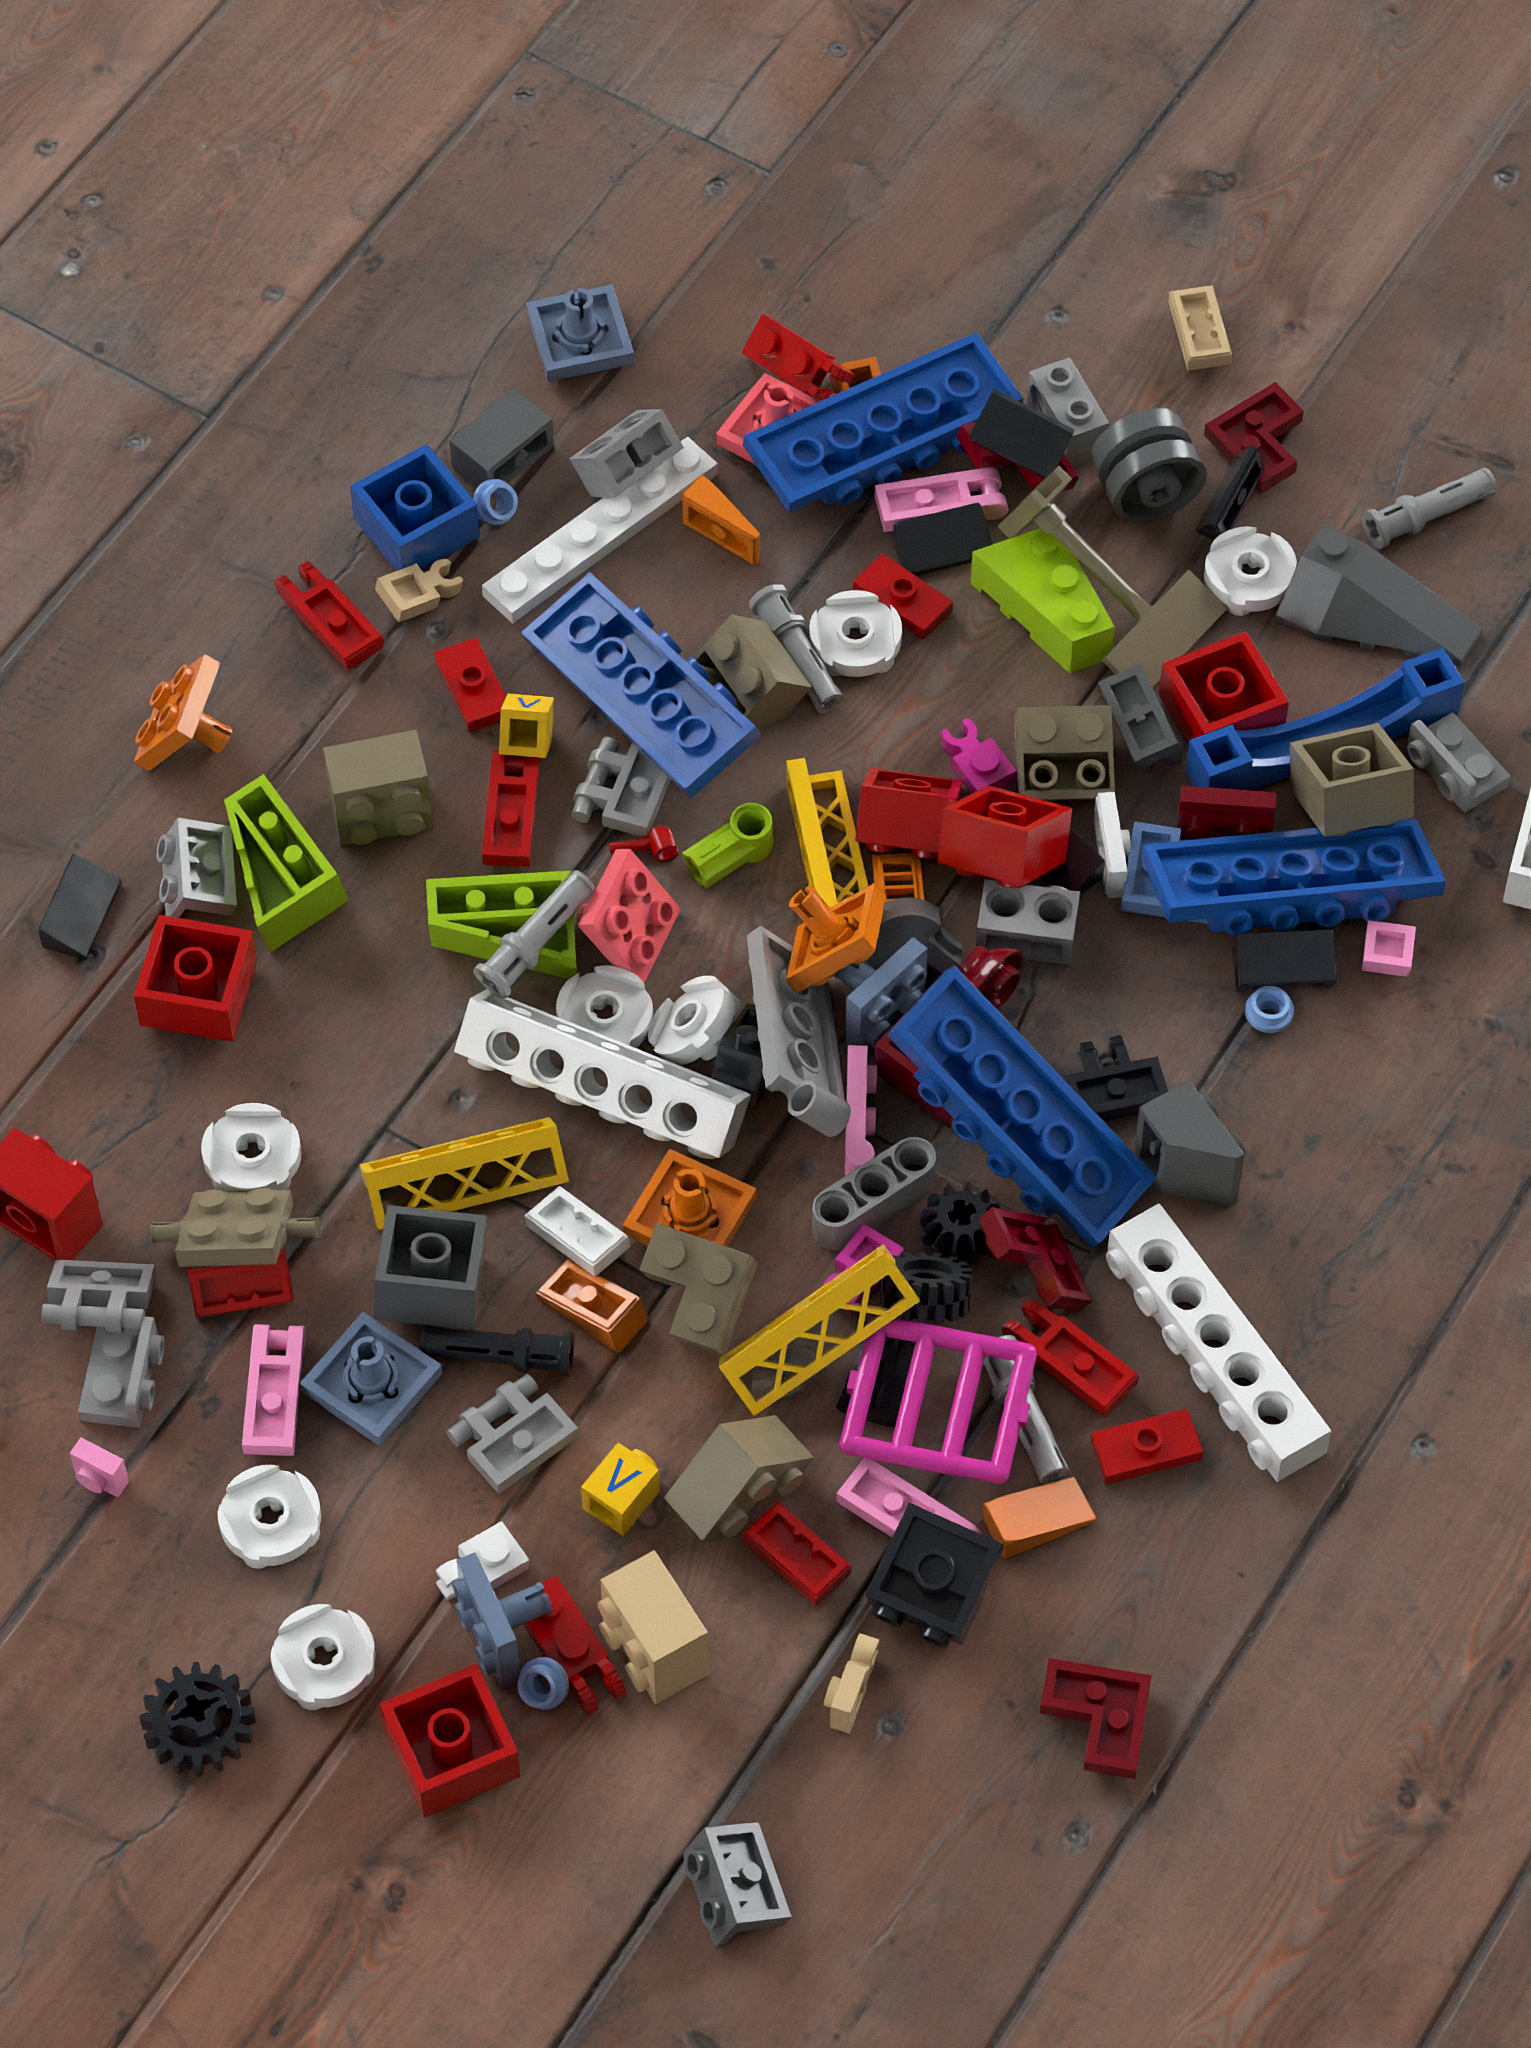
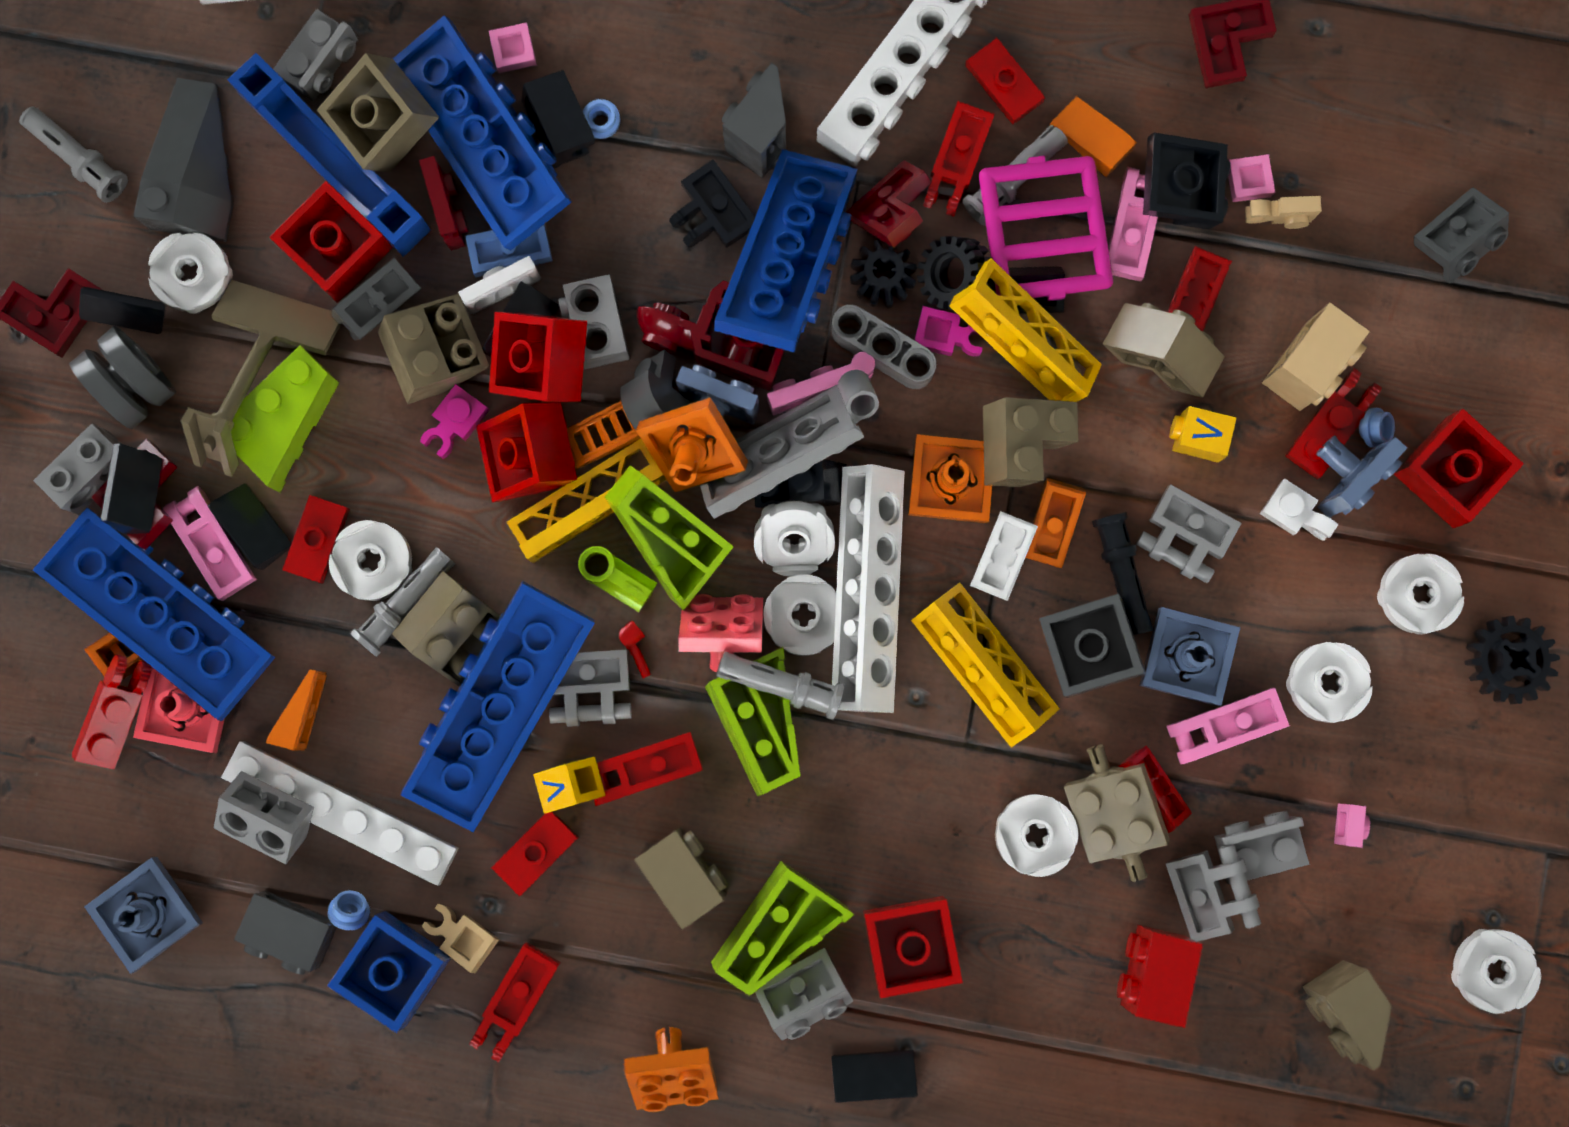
camera: 110 degrees left, 25 degrees up
none -> lime wedge [605,465,734,611]
none -> bright pink plate [1228,154,1275,202]

